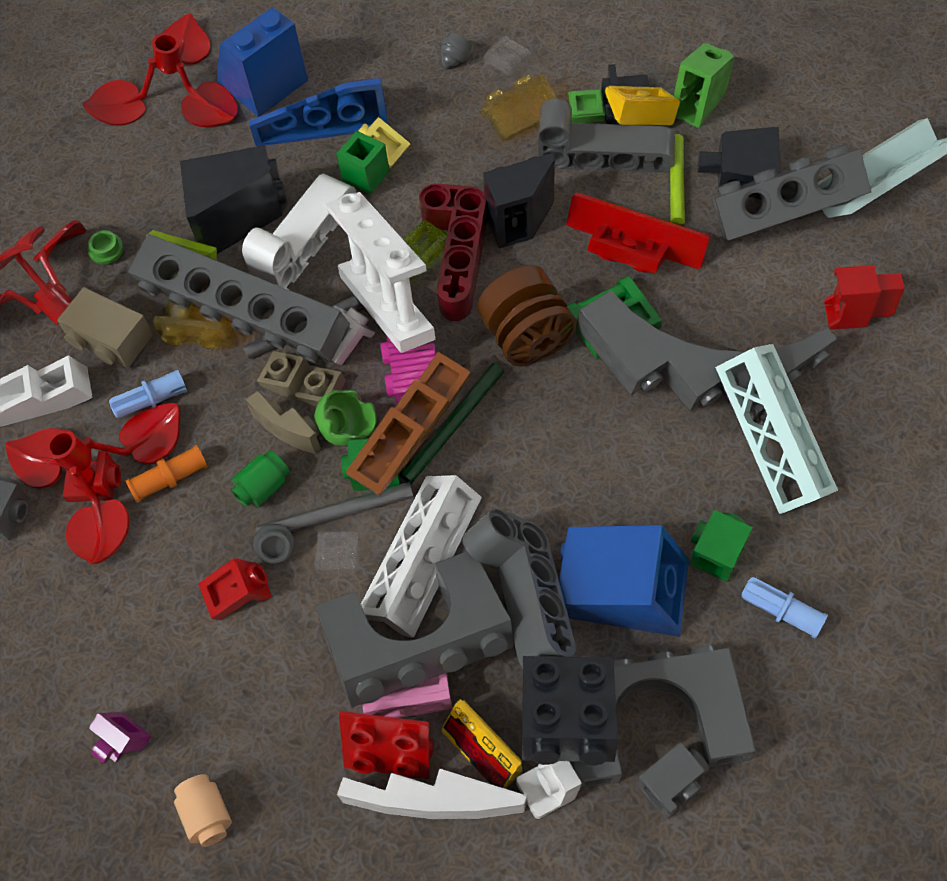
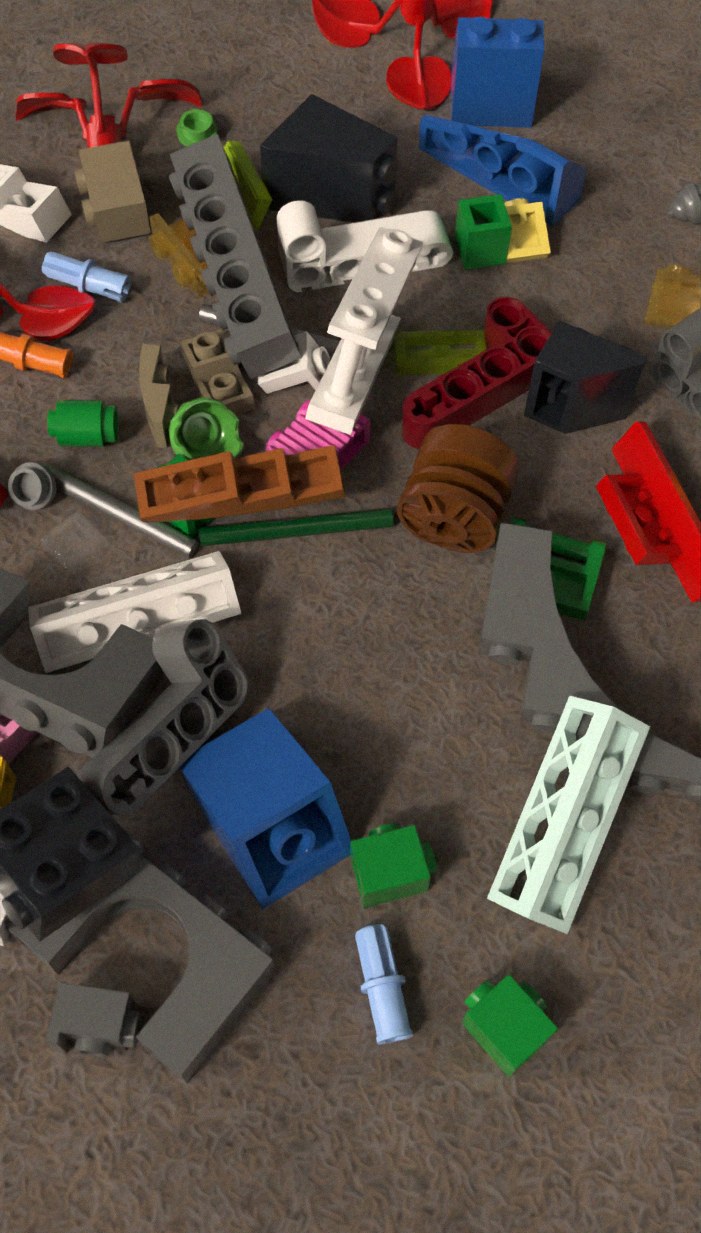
camera: 40 degrees right, 0 degrees up
none -> green brick [462,974,558,1078]

